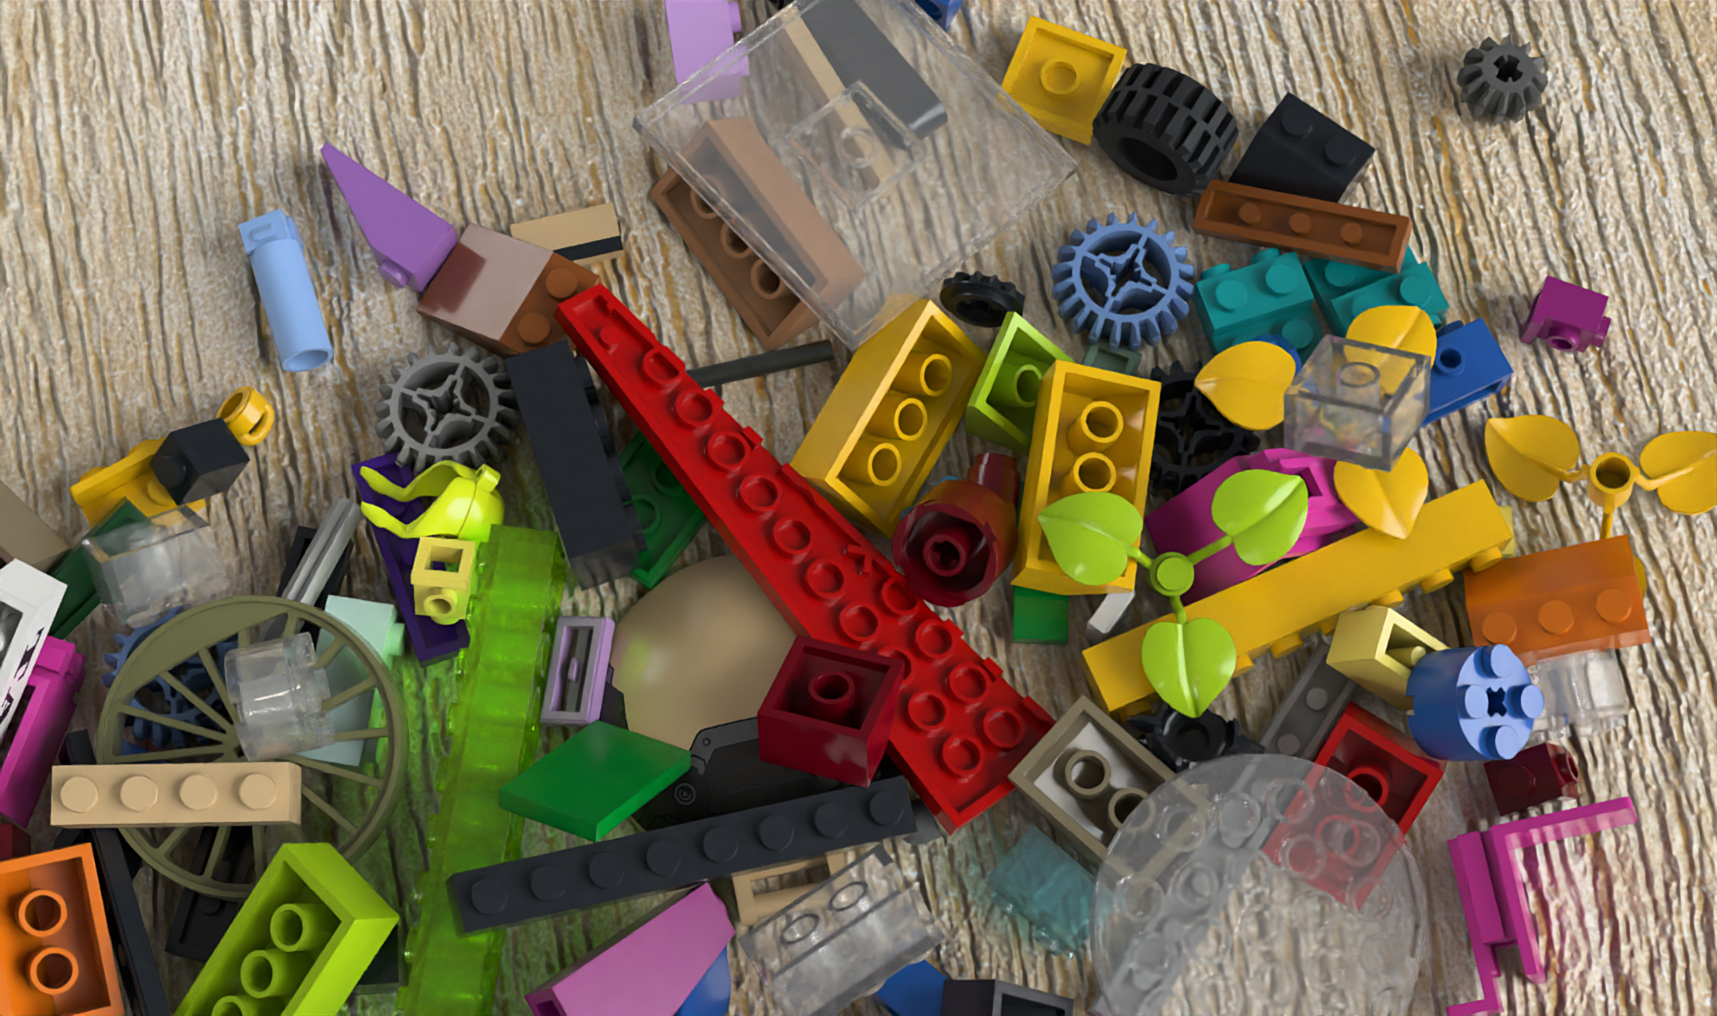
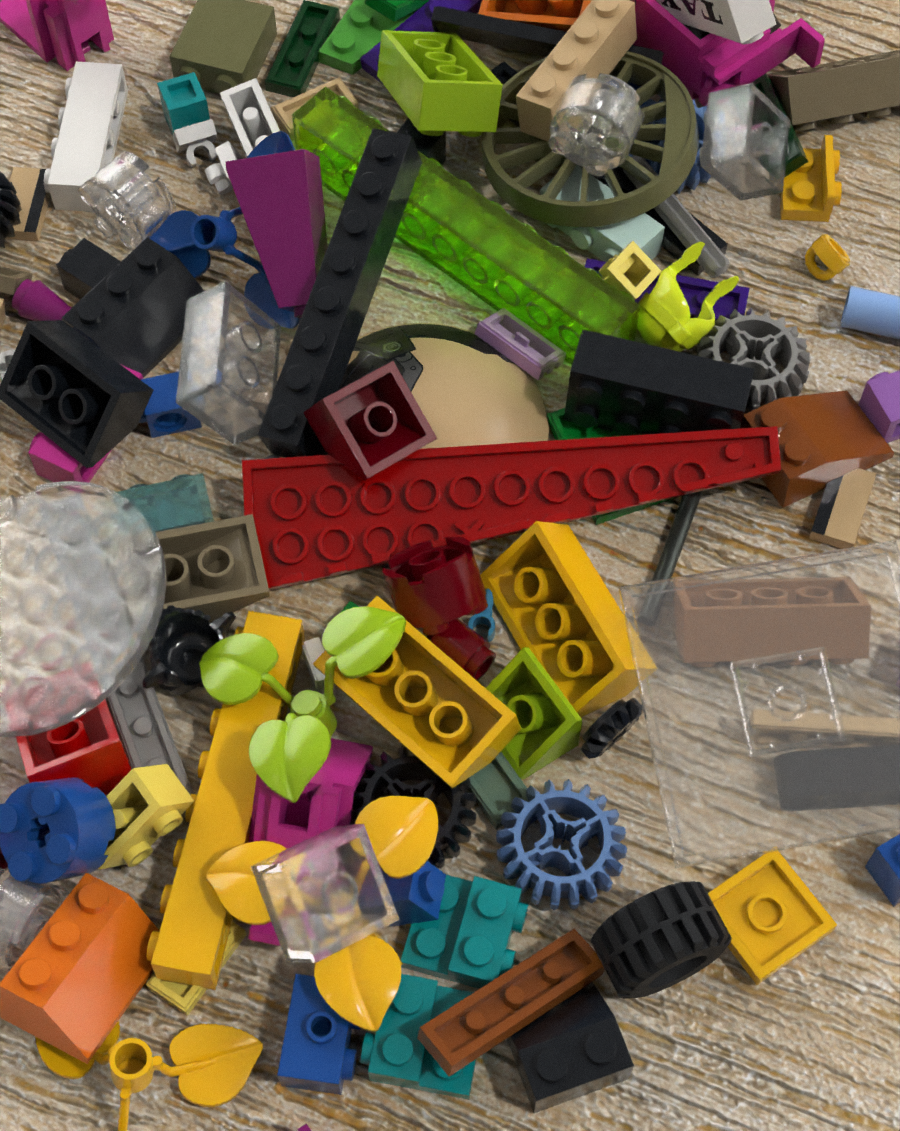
camera: 125 degrees right, 10 degrees down
black brick [149,417,251,506] -> none
green tile [498,720,691,842] -> none

